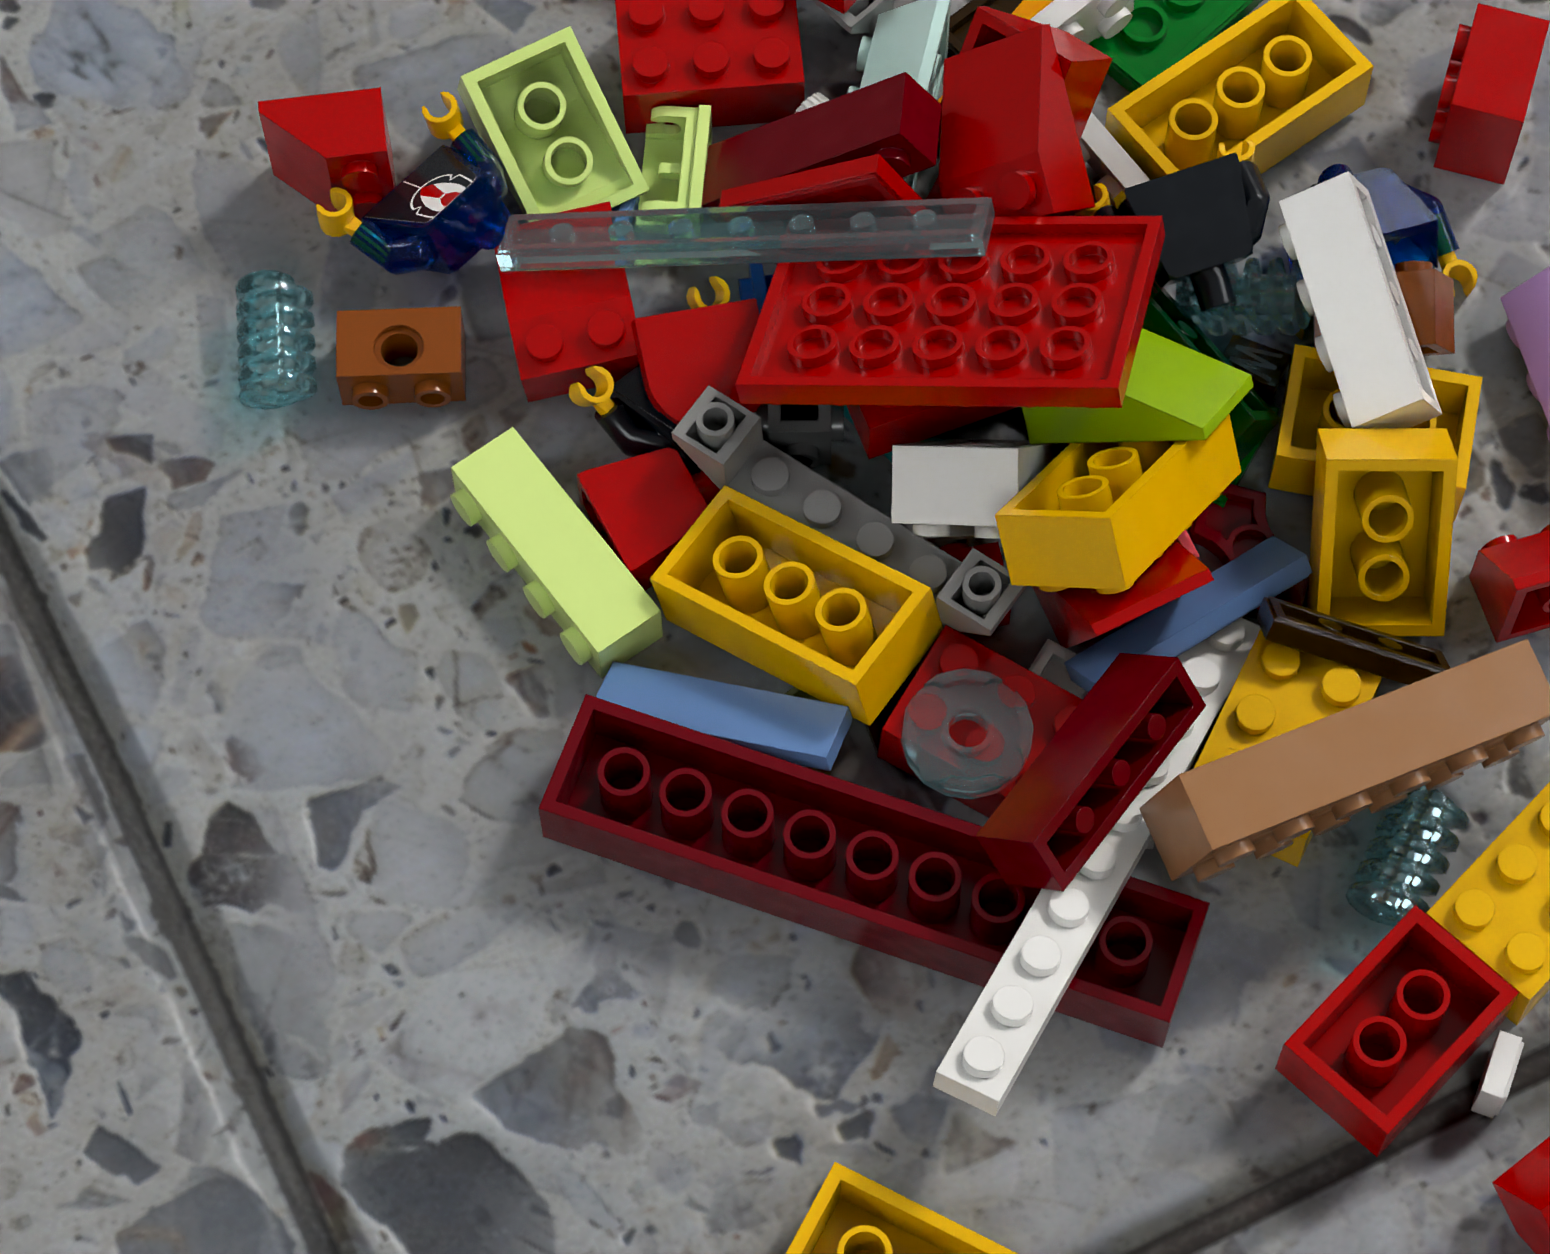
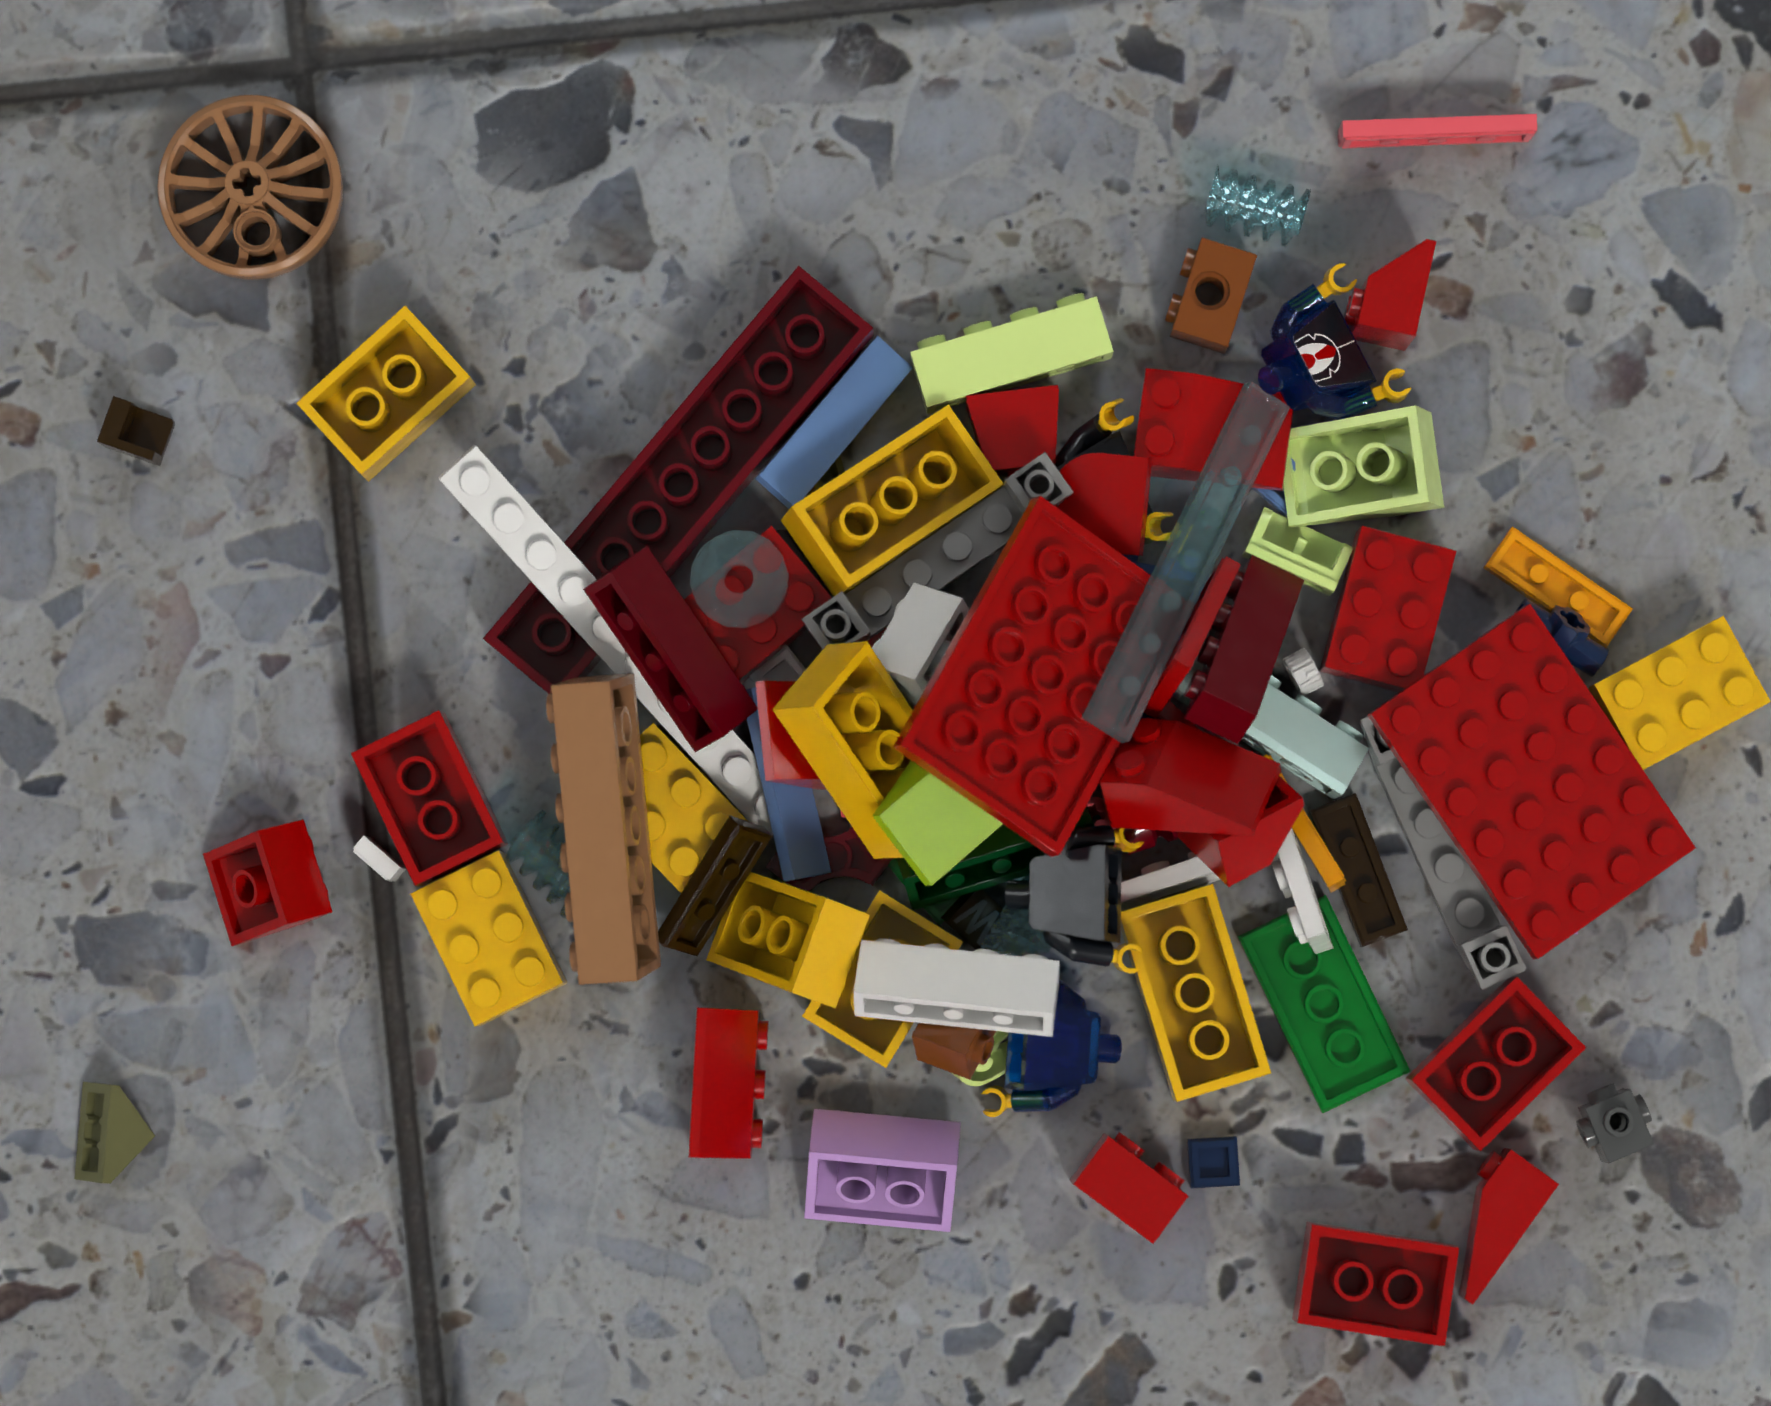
camera: 115 degrees right, 20 degrees up
none -> dark blue tile [1187,1136,1240,1189]
none -> coral tile [1338,114,1537,149]

